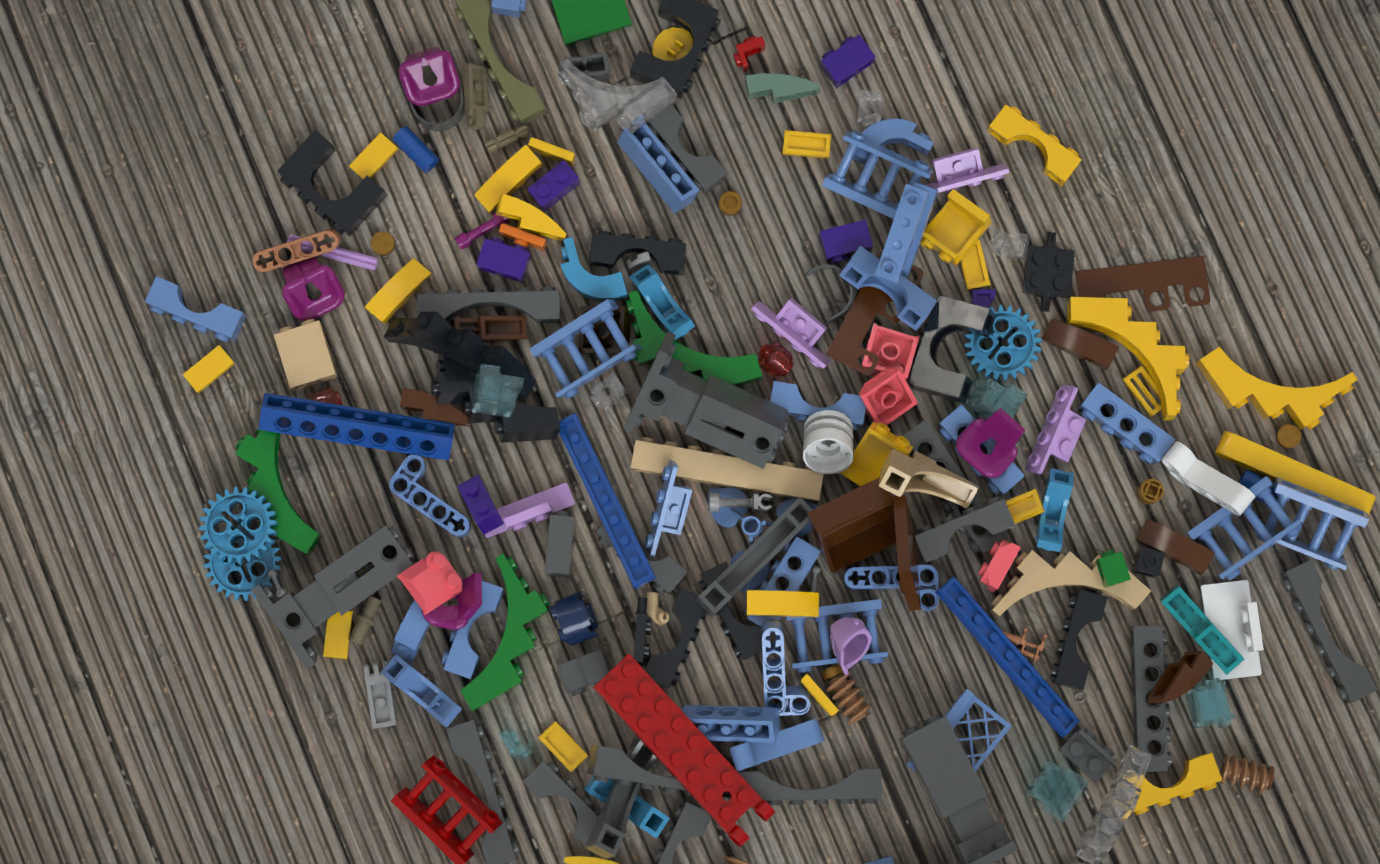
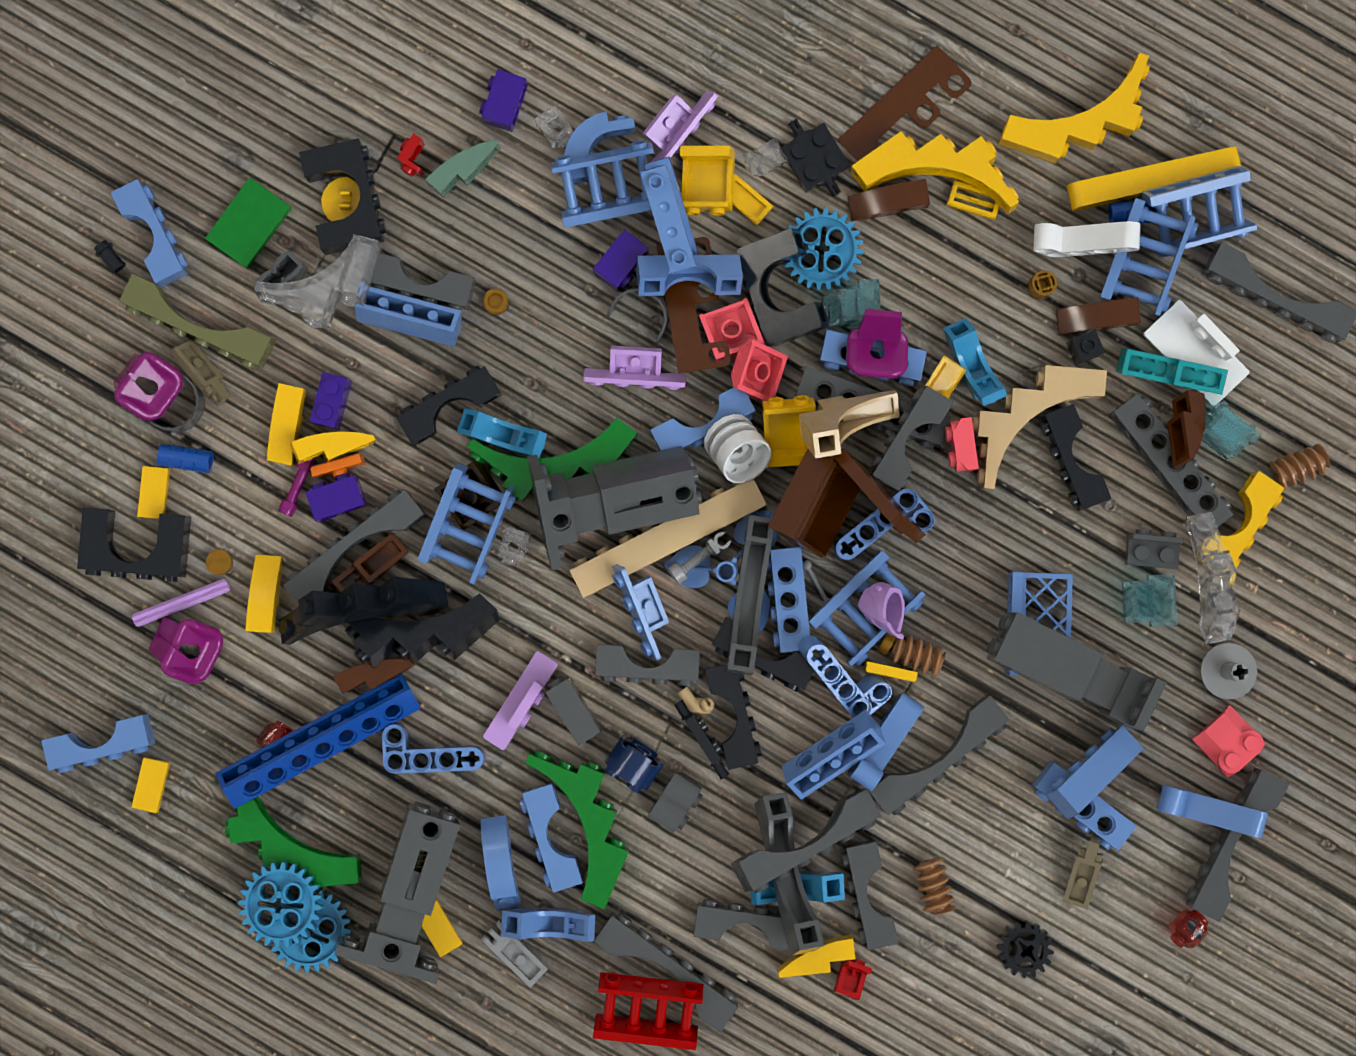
camera: 40 degrees left, 5 degrees up
nougat beam [252,229,341,272] -> none
light grey hinge [268,570,286,599] -> none
tan brick [274,319,339,392] -> none
dark tan pin [348,596,382,645] -> none
coral slope [397,552,463,615] -> none
magenta piece [421,573,482,630] -> none
dark purple brick [457,475,504,535] -> none
clear light blue plate [472,364,524,417] -> none
dark tan axle [484,124,529,153] -> none
clear light blue bracket [498,729,535,760] -> none
yellow tile [528,137,576,167] -> none
yellow tile [538,721,589,773] -> none
blue tile [559,413,657,589] -> none
dark azure arch [560,237,628,302] -> none
red hinge [593,654,775,847] -> none
light grey tile [626,251,651,270] -> none
yellow slope [746,590,819,617] -> none
clear red head [758,342,793,377] -> none
yellow tile [782,130,831,159] -> none
blue tile [935,576,1080,738] -> none
dark purple tile [971,289,996,308] -> none
yellow arch [987,105,1082,187] -> none
nougat piece [1002,627,1047,662] -> none
lavender bracket [1025,384,1086,474] -> none
medium blue brick [1079,382,1176,465] -> none
green brick [1095,549,1131,588] -> none
pearl gold tile [1276,424,1301,449] -> none

